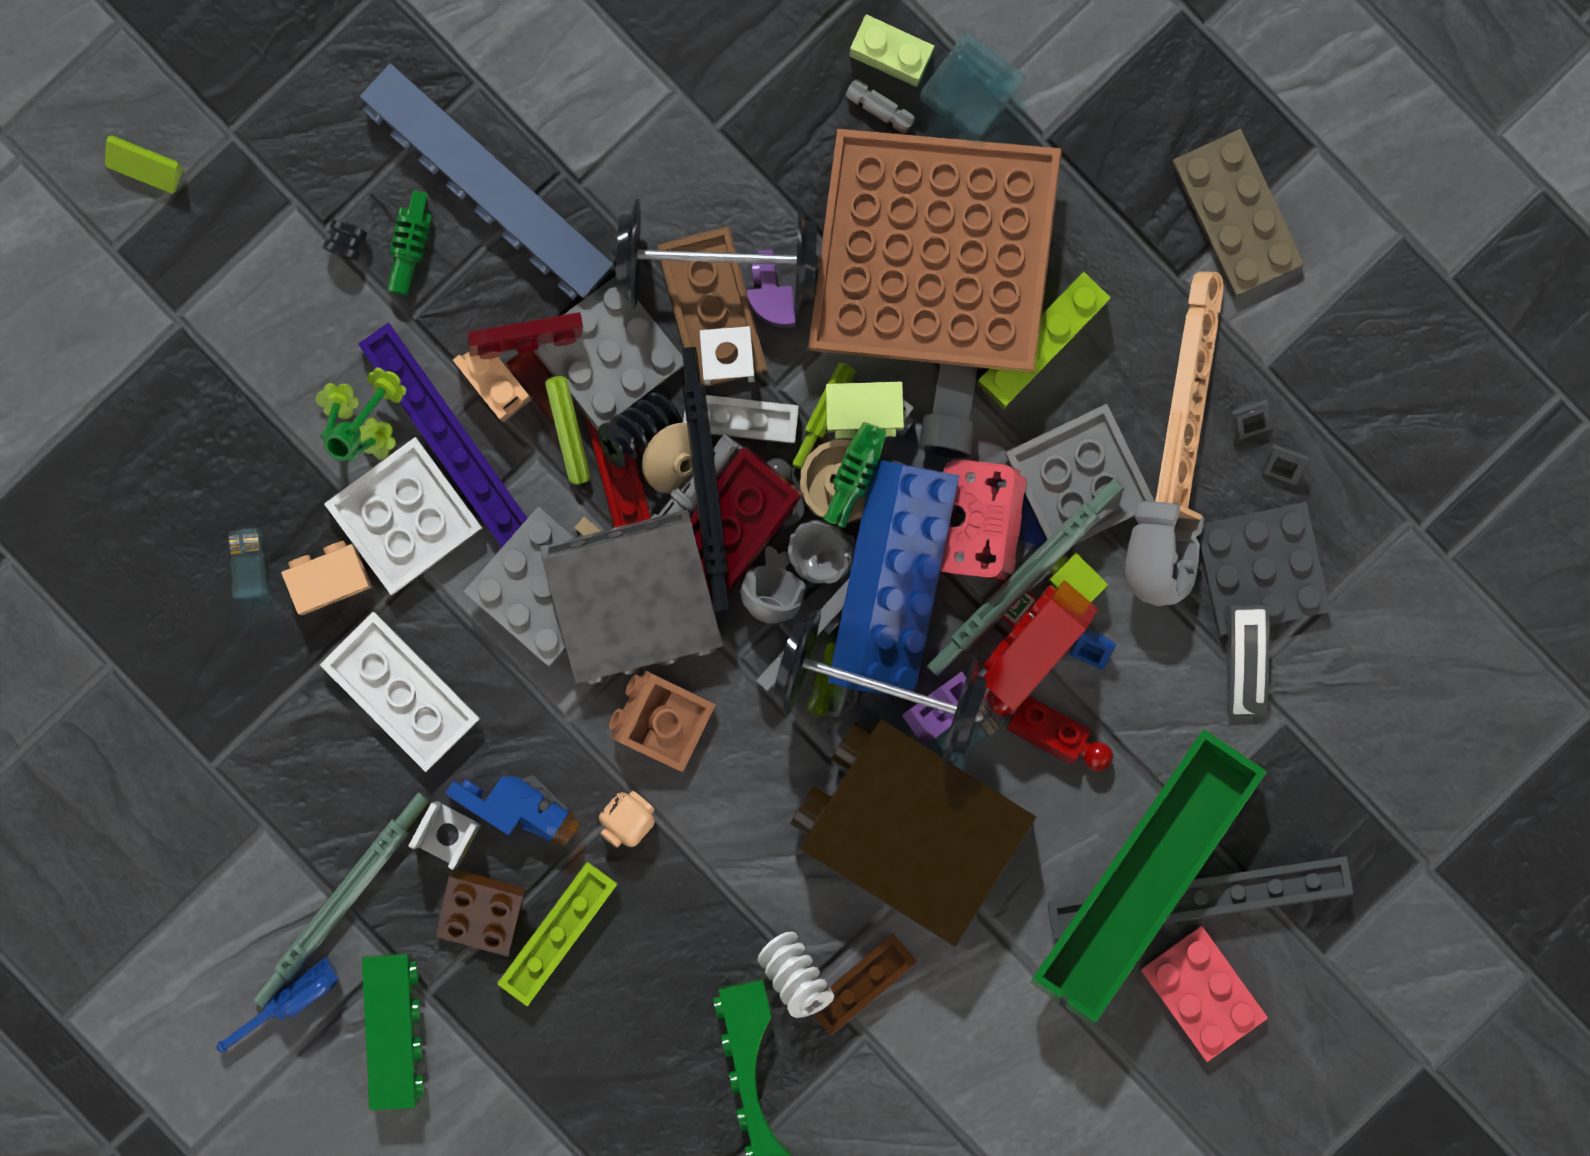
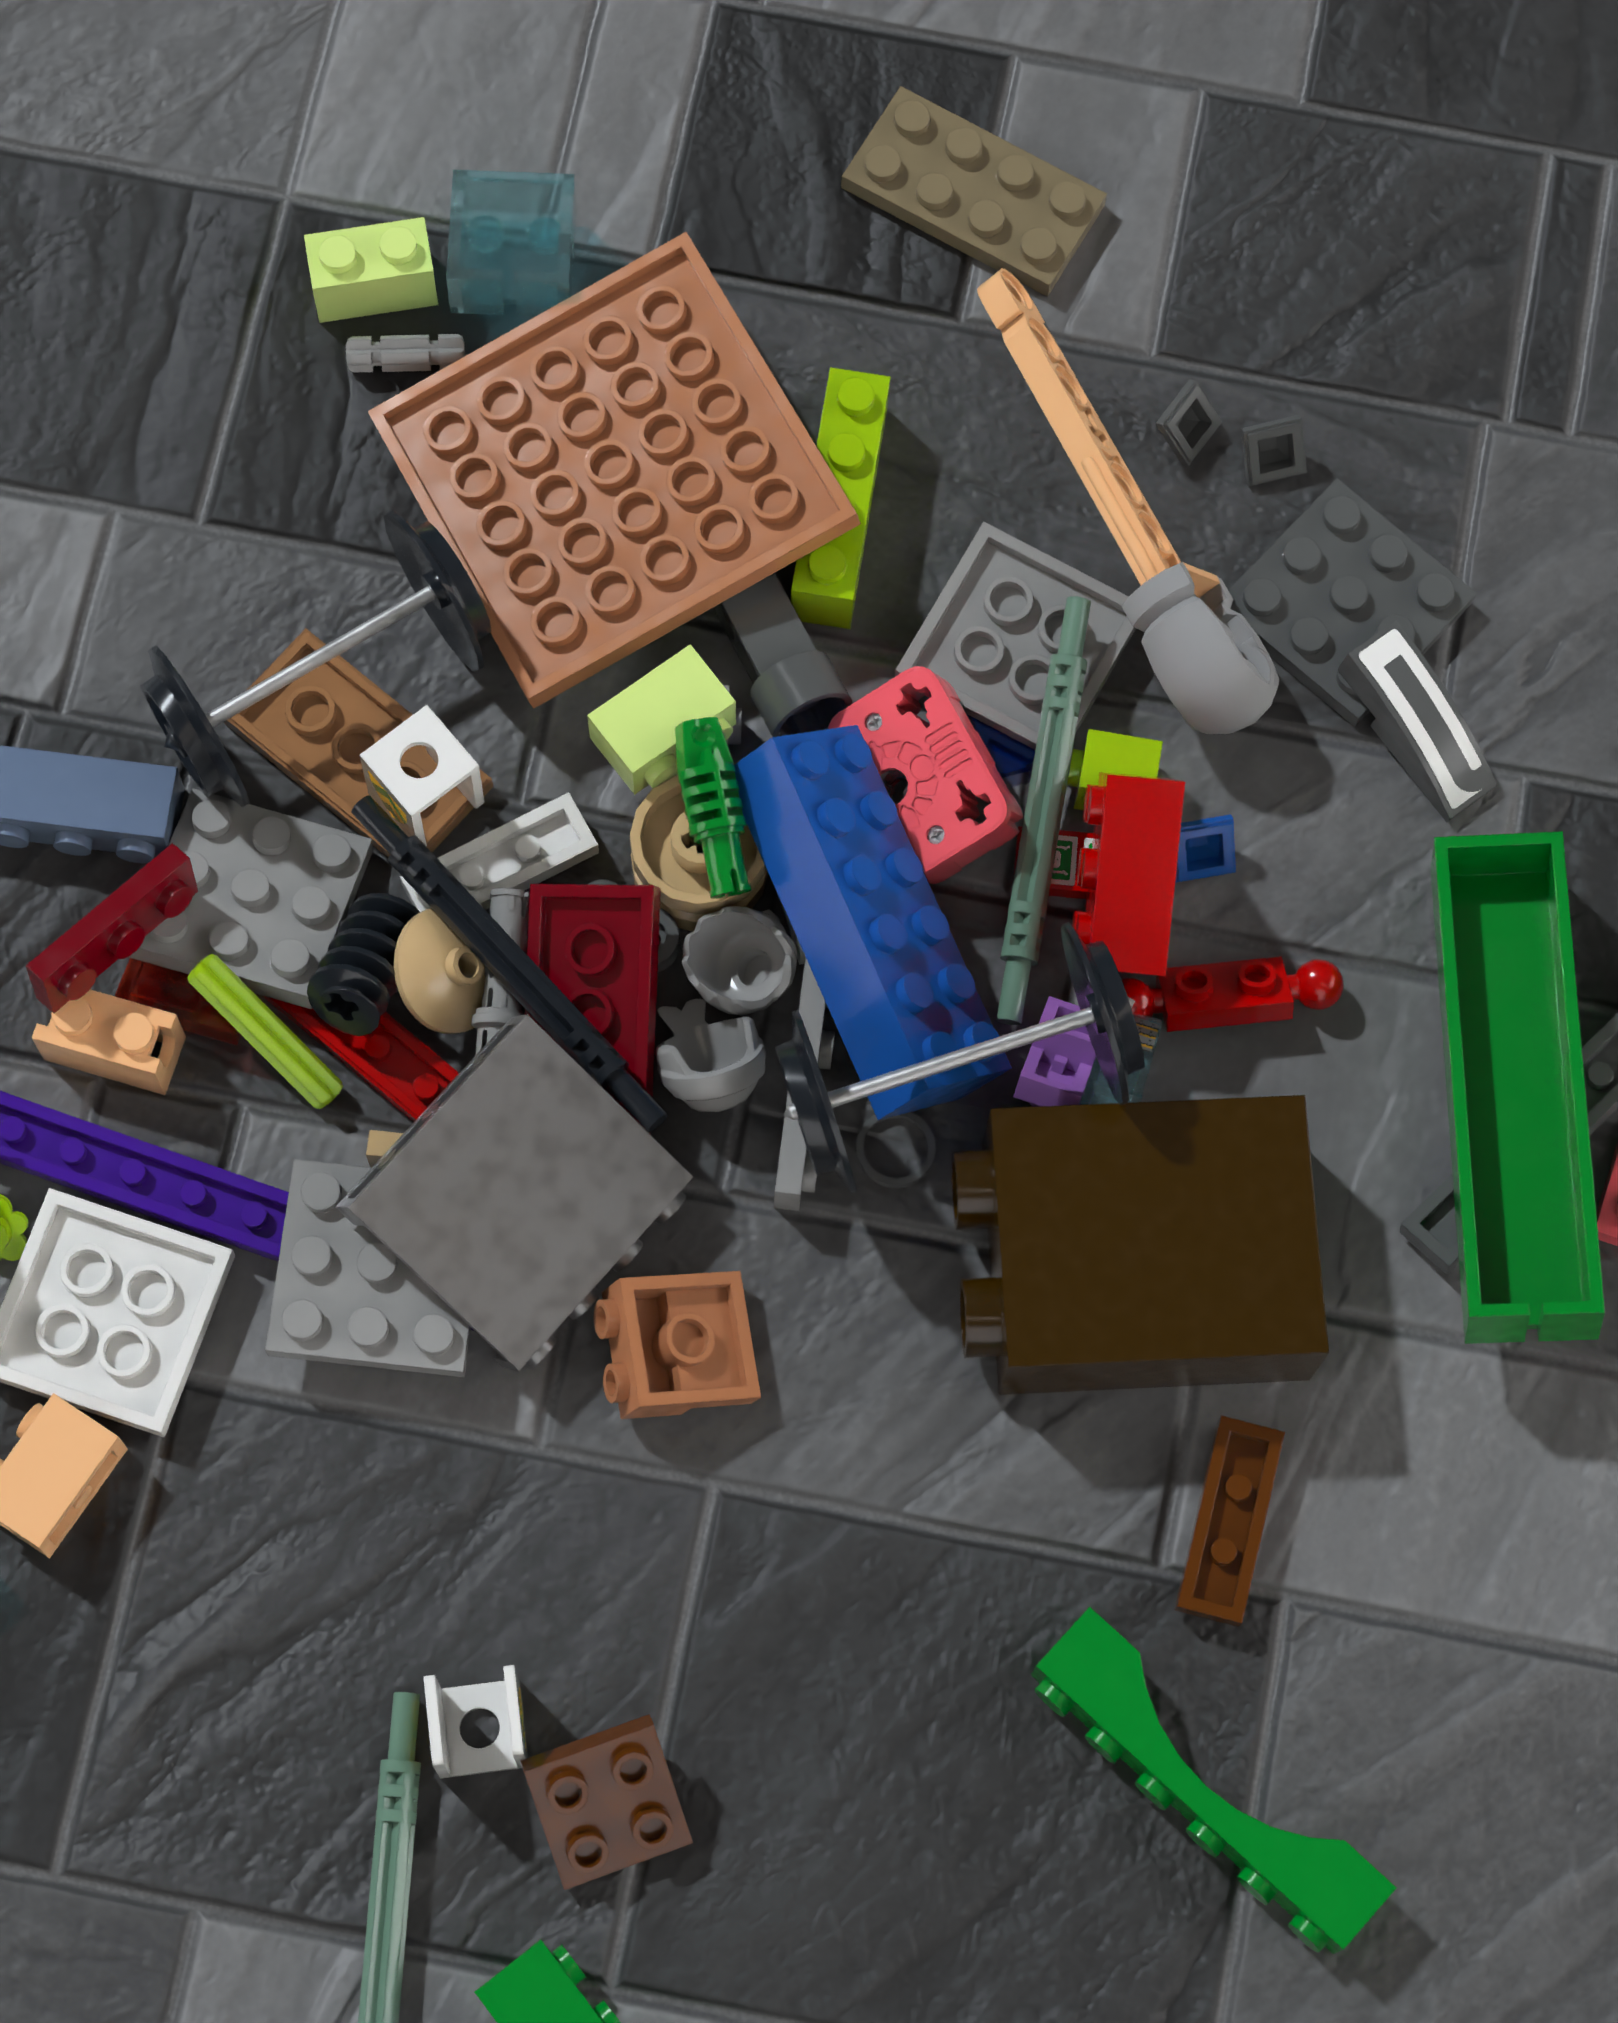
camera: 35 degrees left, 15 degrees down
white plate [320,612,481,772] -> none
blue plate [445,775,581,848] -> none
lime plate [497,861,618,1006] -> none
light nougat head [599,791,655,848] -> none
medium lavender brick [747,250,795,328] -> none
white piece [758,932,834,1018] -> none
lime axle [792,362,858,469] -> none
clear neon green axle [806,643,836,717] -> none

